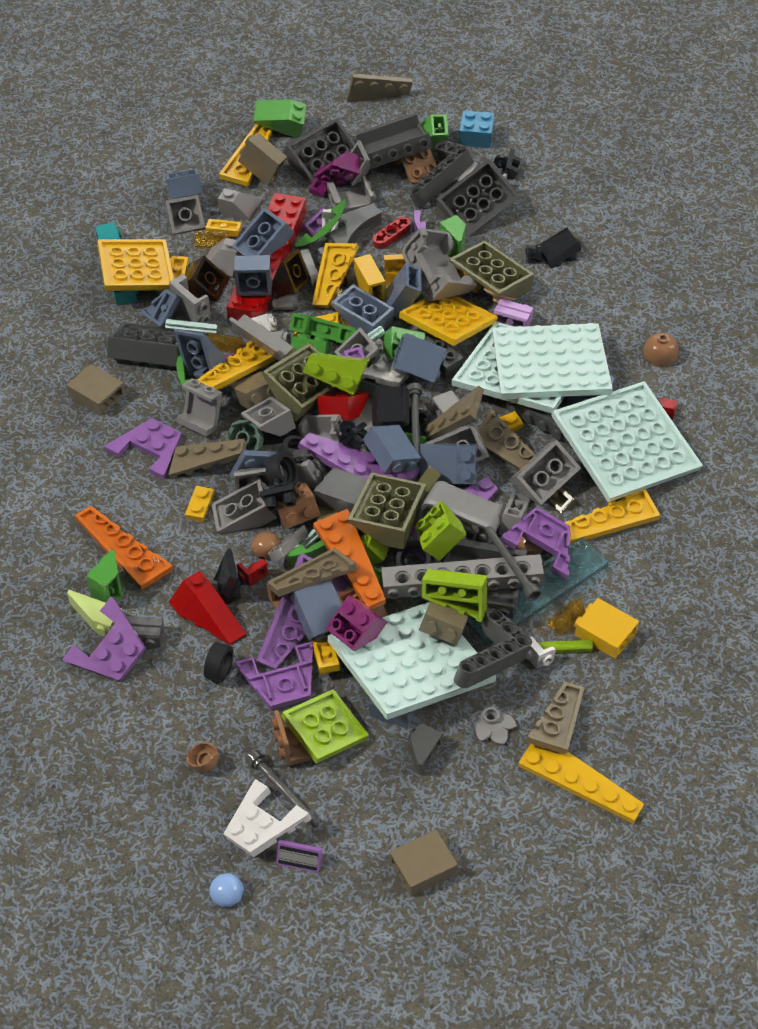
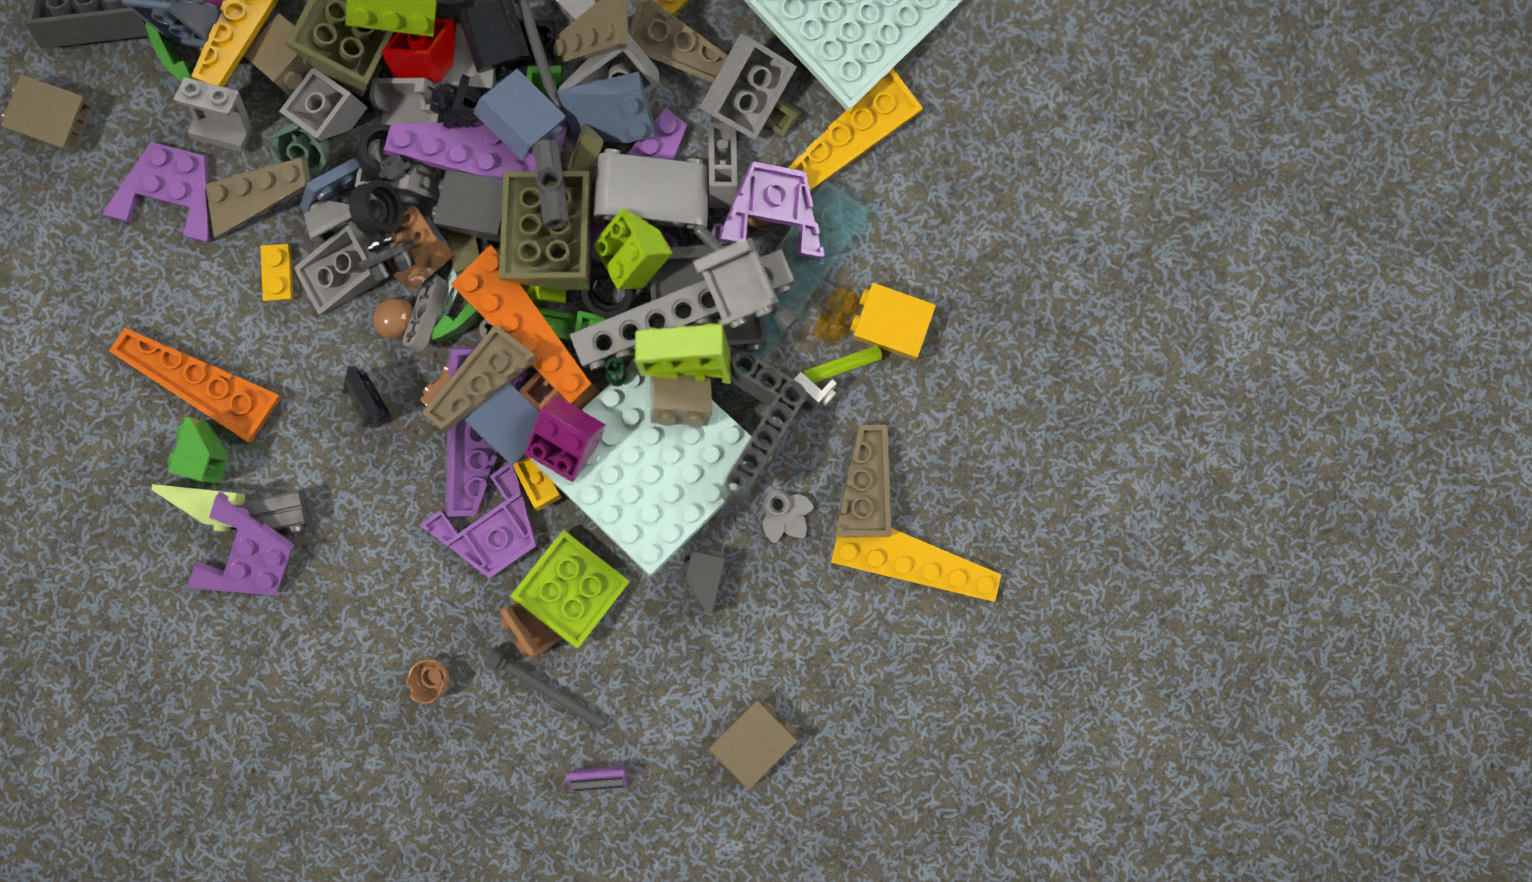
camera: 20 degrees left, 35 degrees up
red wedge [169,571,246,645] -> none
black tyre [204,642,234,683] -> none
light blue hair [209,873,244,908] -> none
white wing [223,780,312,857] -> none
red bracket [236,559,268,587] -> none
none -> dark grey piece [533,139,569,230]
none -> dark green pin [605,358,628,386]
none -> light grey panel [693,238,779,328]

